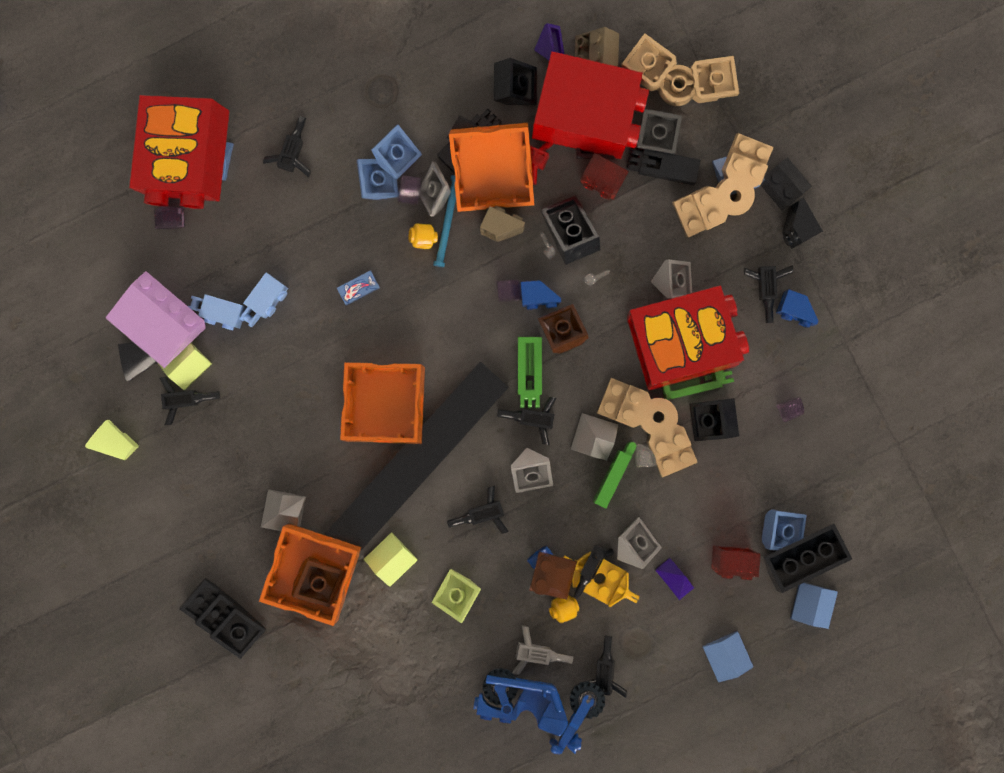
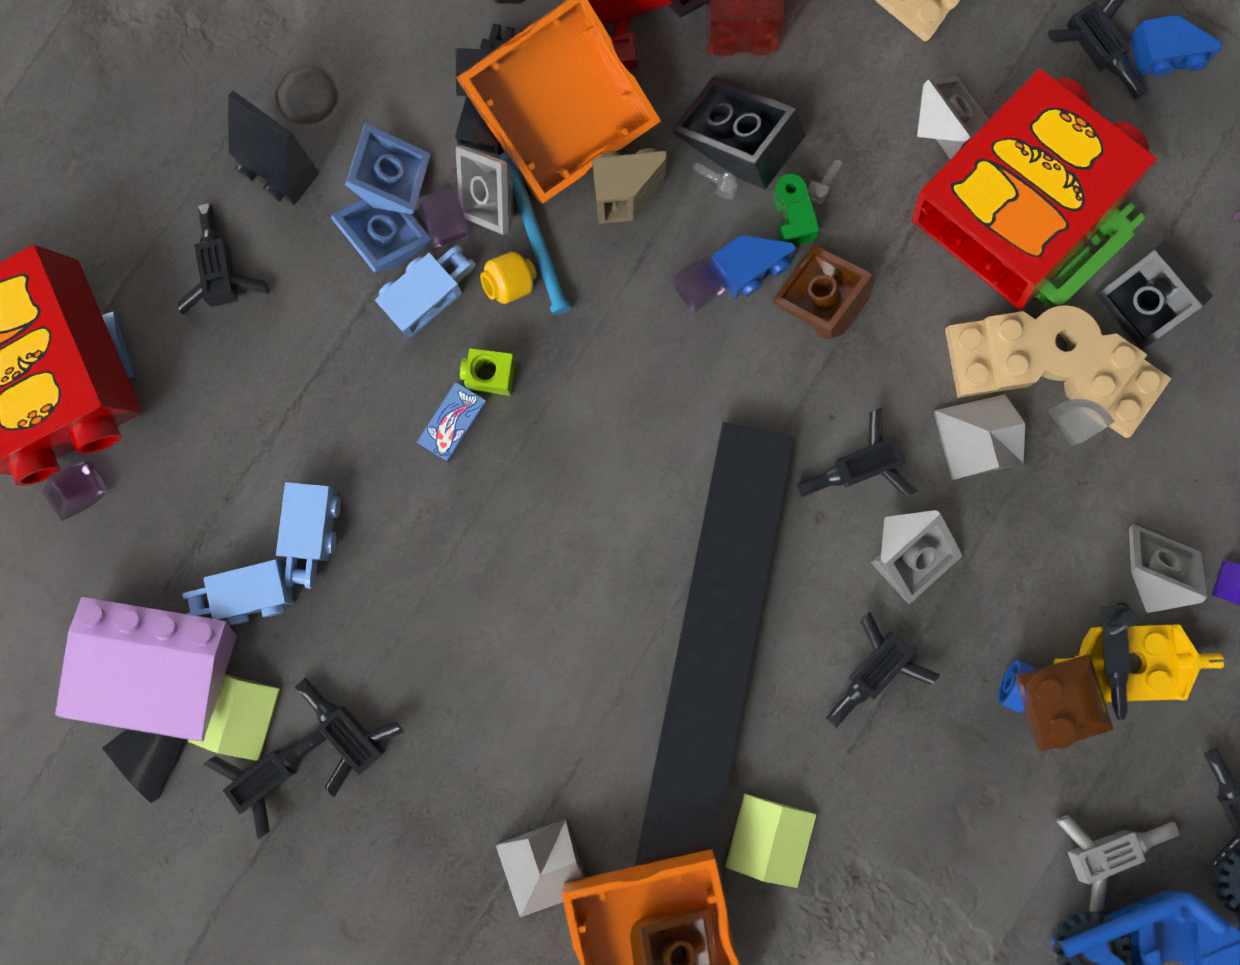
camera: 30 degrees left, 5 degrees down
yellowish green slope [85,420,139,460] -> none
orange tile [340,363,425,444] -> none
yellowish green slope [431,569,481,623] -> none
bright green hinge [518,337,542,408] -> none
yellow head [549,595,579,623] -> none
bright green hinge [593,442,636,509] -> none
none -> black slope [228,90,320,205]
none -> black piece [294,678,404,797]
none -> light blue brick [375,245,476,339]
none -> lime brick [460,348,516,396]
none -> green leg [773,174,819,247]

